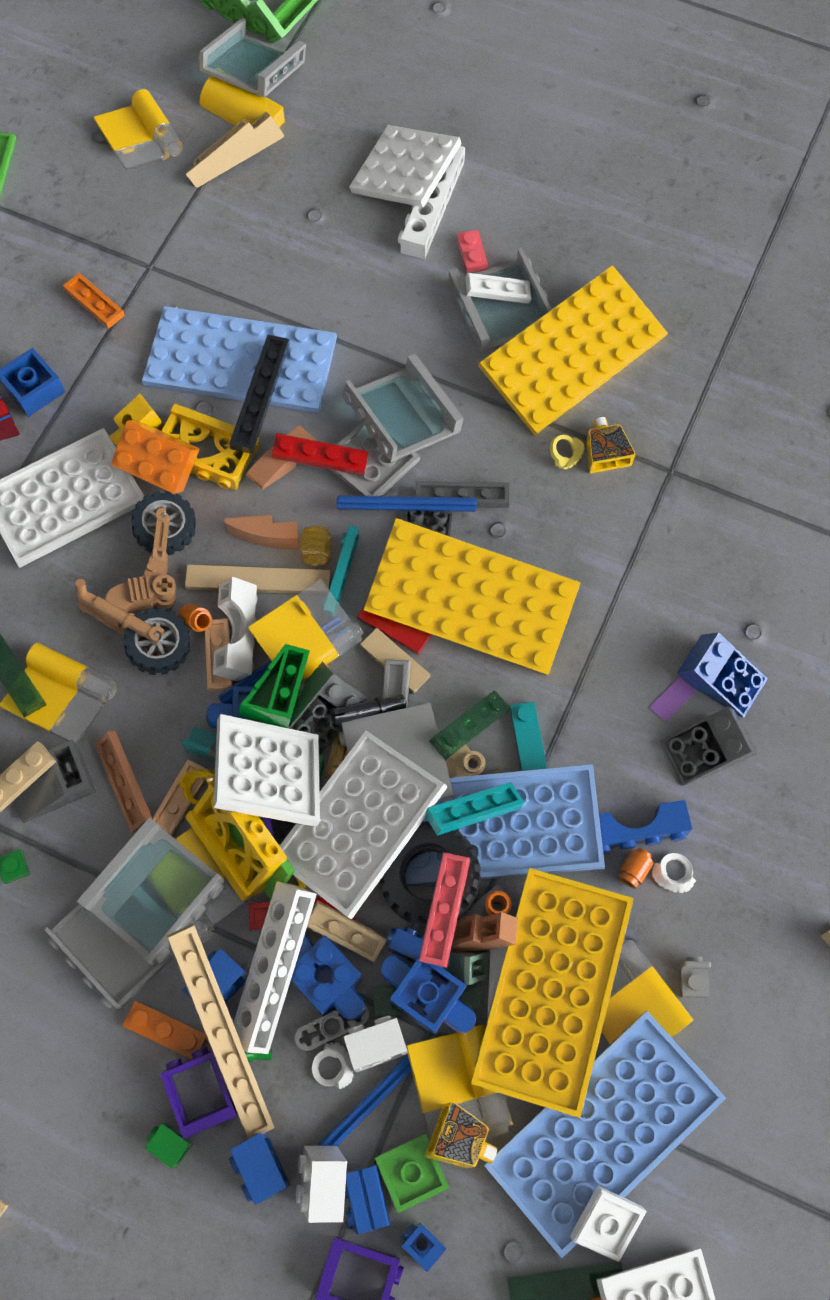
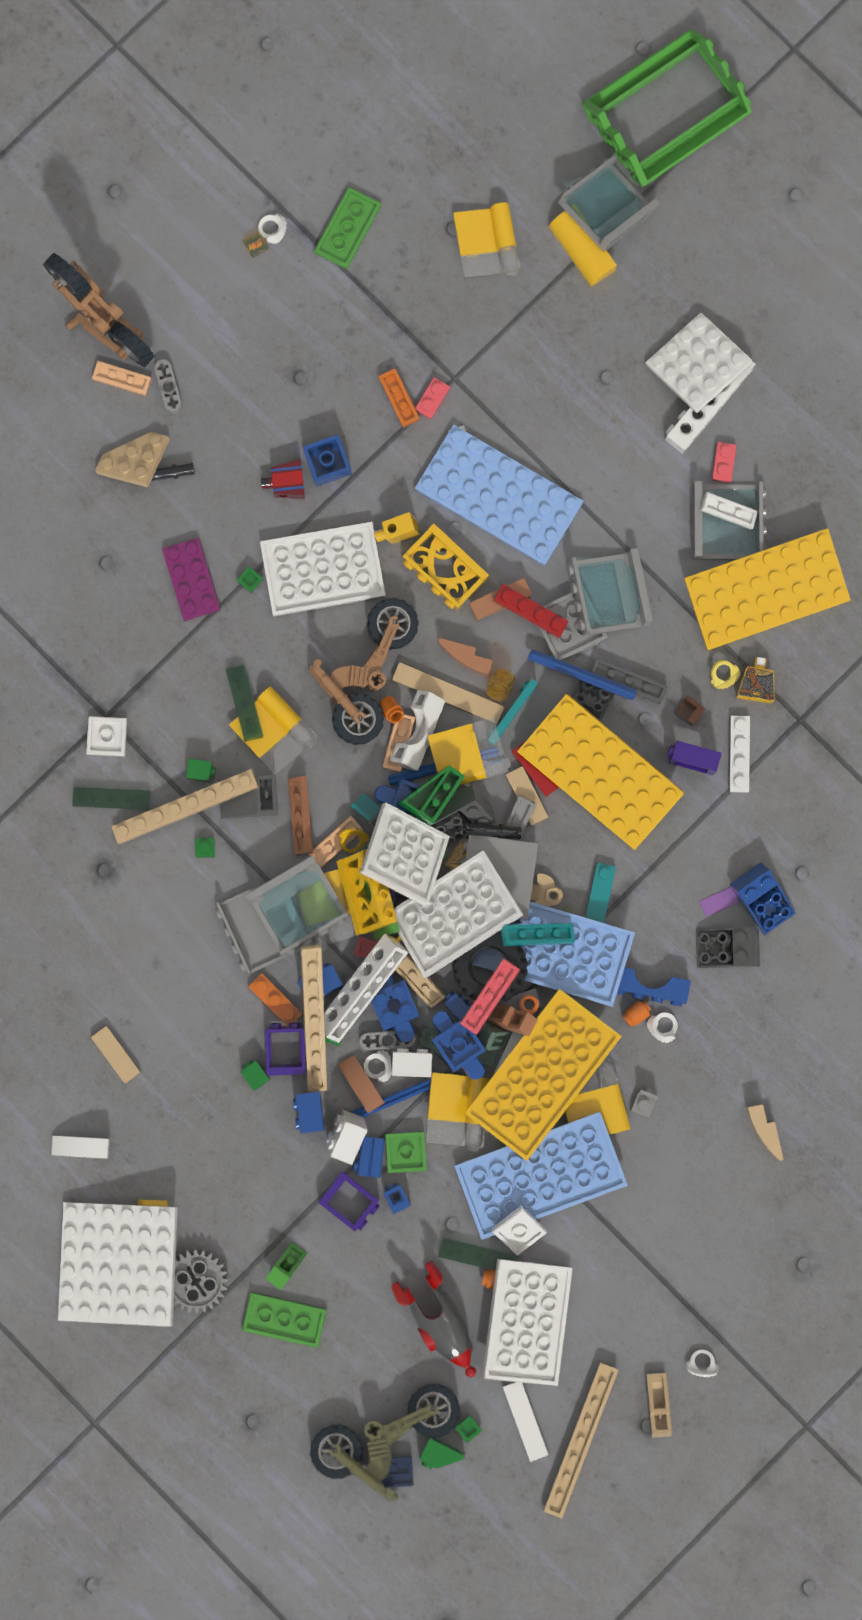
camera: 20 degrees right, 15 degrees up
orange brick [110,420,200,494] -> none
tan wedge [185,112,284,187] -> none
black plate [229,334,290,454] -> none
torso [425,1102,497,1168] -> none
clear green plate [429,690,511,761] -> none
none -> nougat slope [338,1055,385,1114]
none -> coral plate [415,377,450,420]
none -> dark purple window [667,741,722,776]
none -> reddish brown panel [675,696,705,726]
none -> white plate [729,716,750,793]

